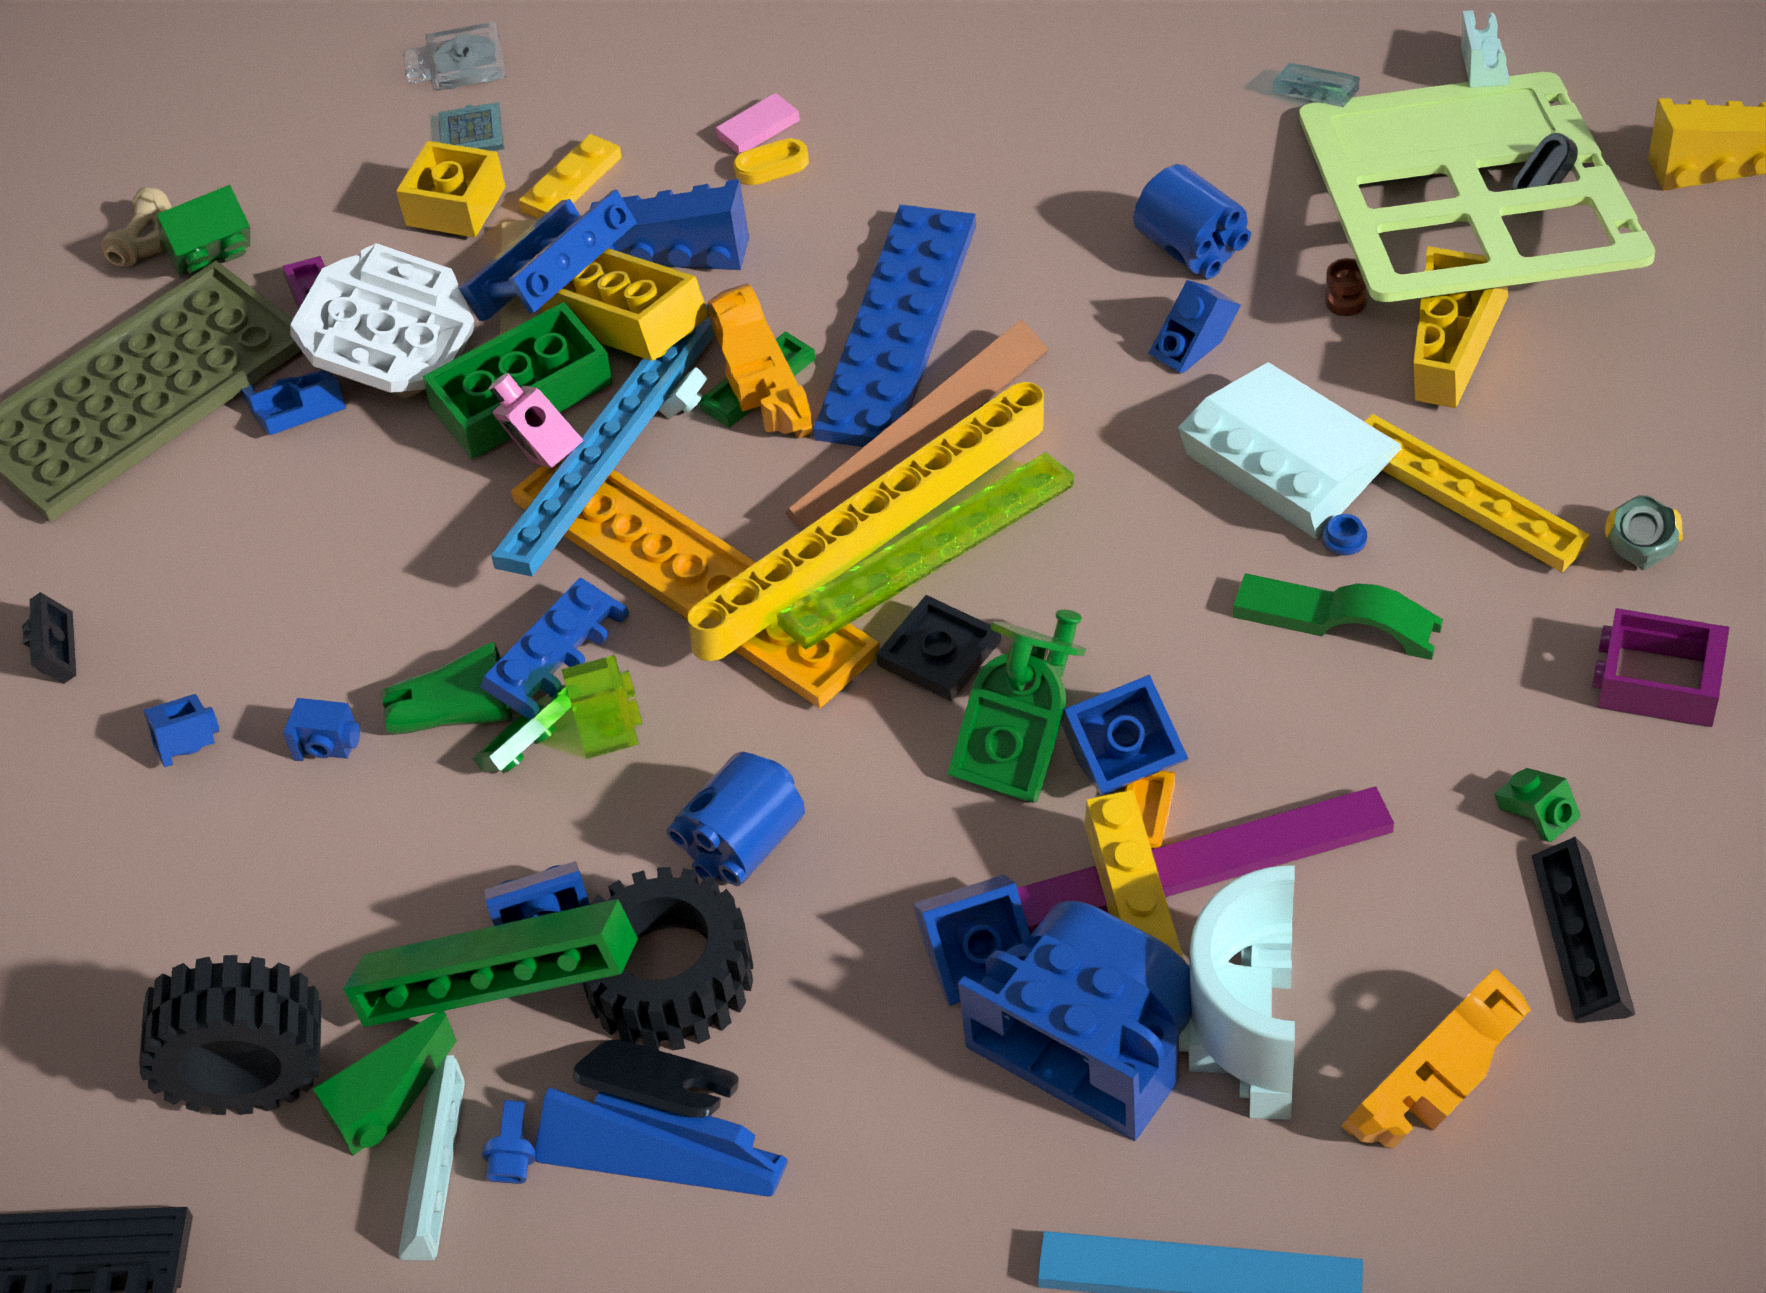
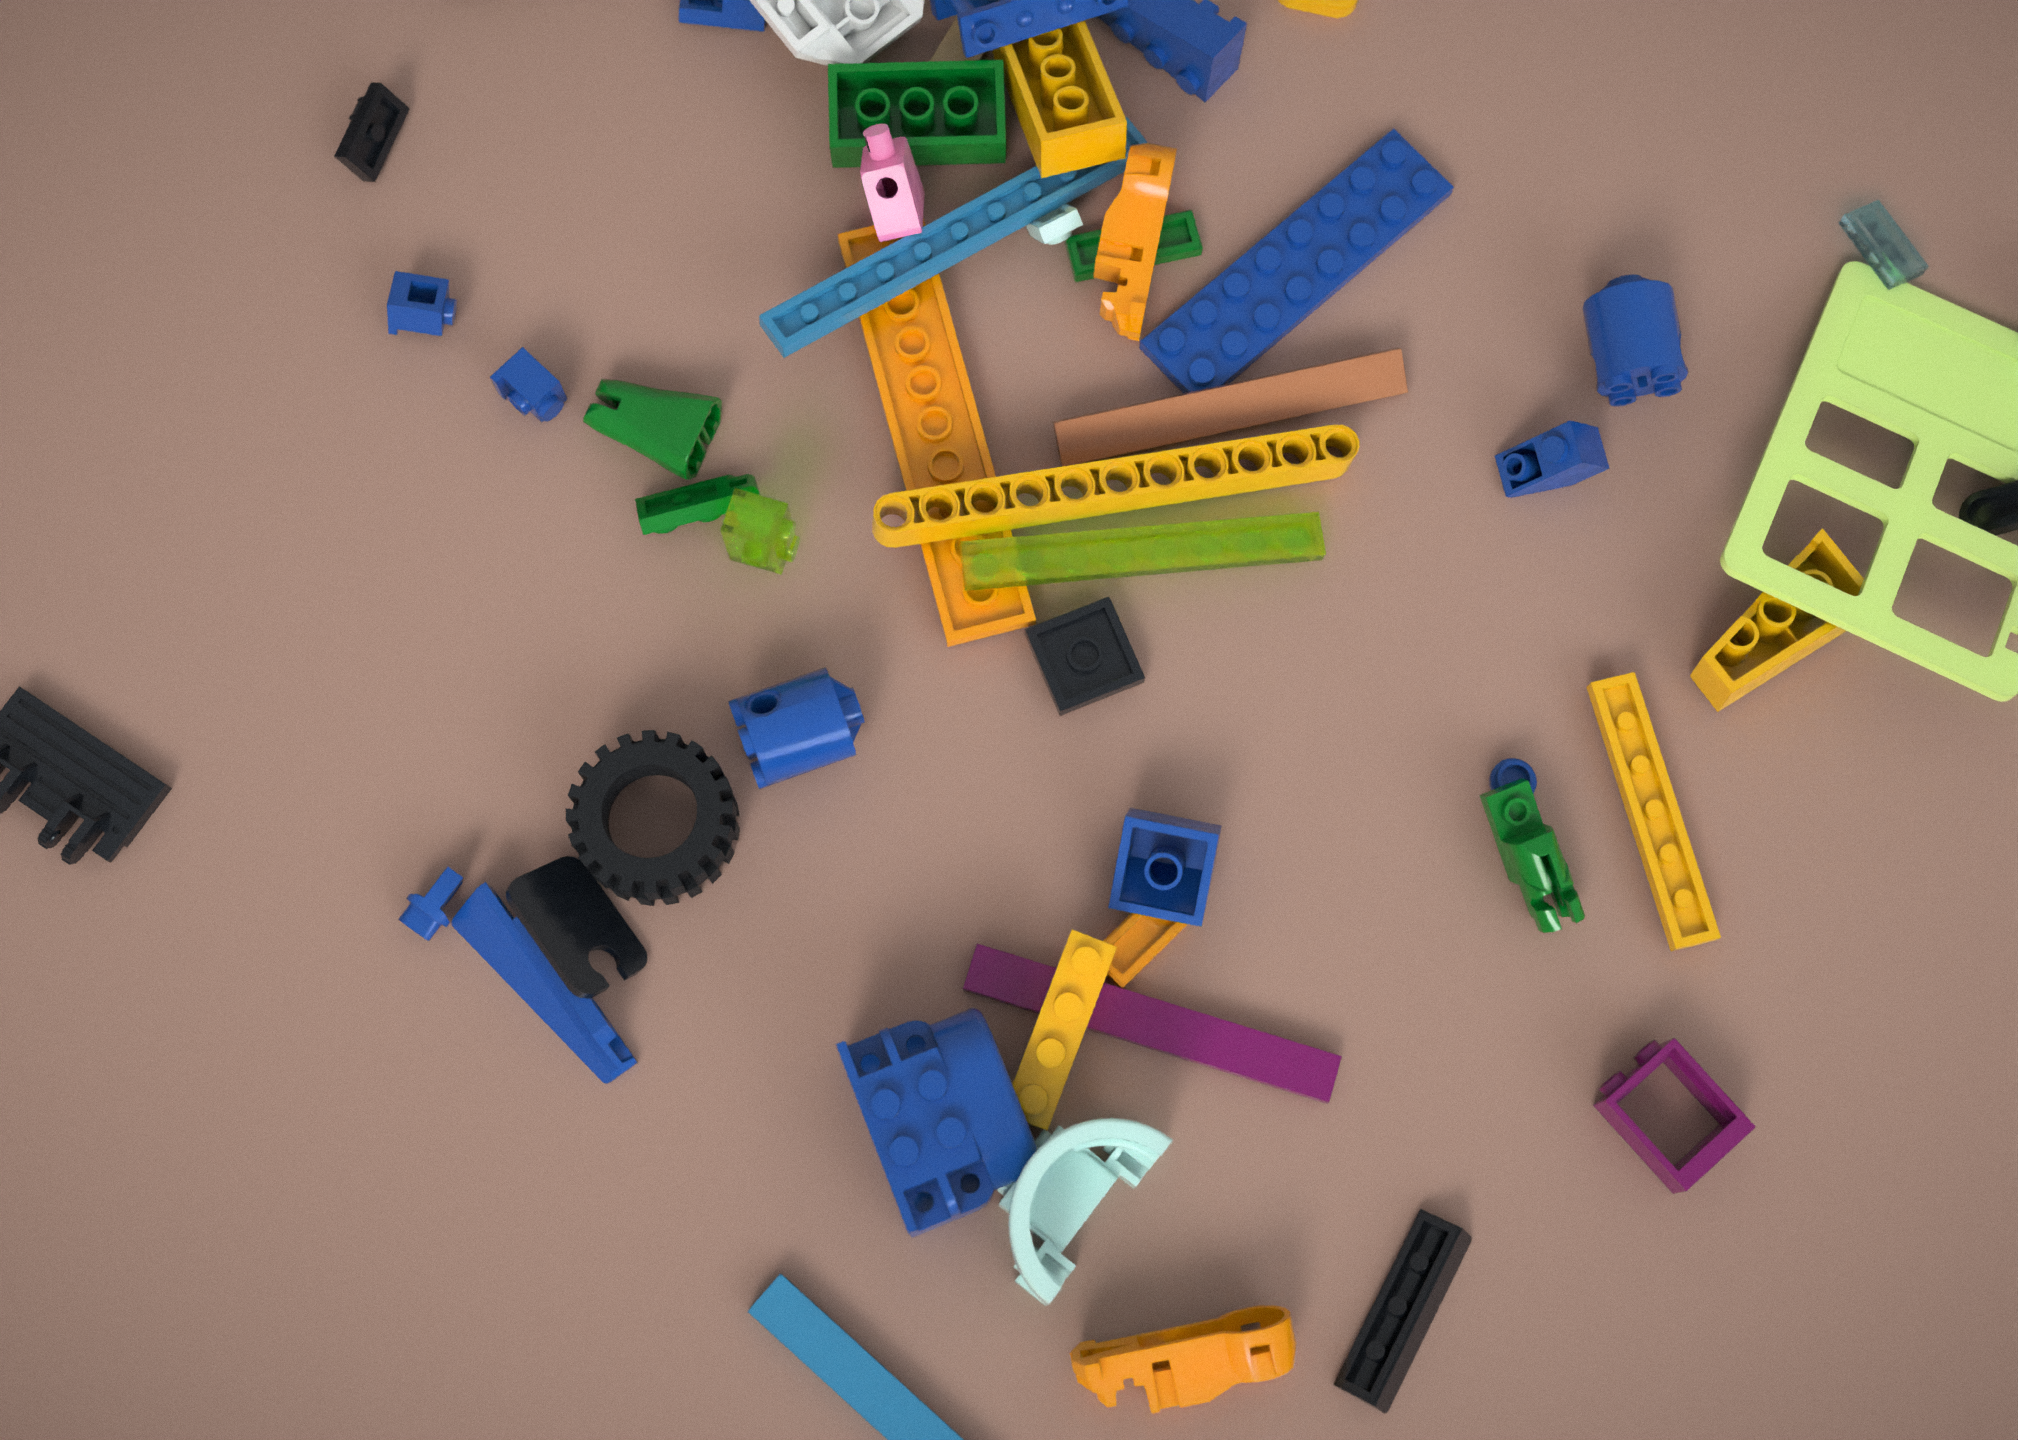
camera: 25 degrees right, 25 degrees up
black tyre [139,955,322,1115] -> none
green slope [313,1011,457,1156] -> none
green brick [343,899,638,1027] -> none
light aqua slope [398,1055,465,1260] -> none
blue hinge [480,577,629,719] -> none
blue slope [484,861,590,926] -> none
blue slope [912,875,1030,1006] -> none
green plate [947,609,1086,803] -> none
light aqua slope [1178,362,1401,540] -> none
green piece [1233,573,1443,660] -> none
copper wheel [1325,258,1367,316] -> none
green bracket [1494,768,1580,842] -> none
sand green hair [1605,495,1683,570] -> none
none -> green plate [1479,778,1585,933]

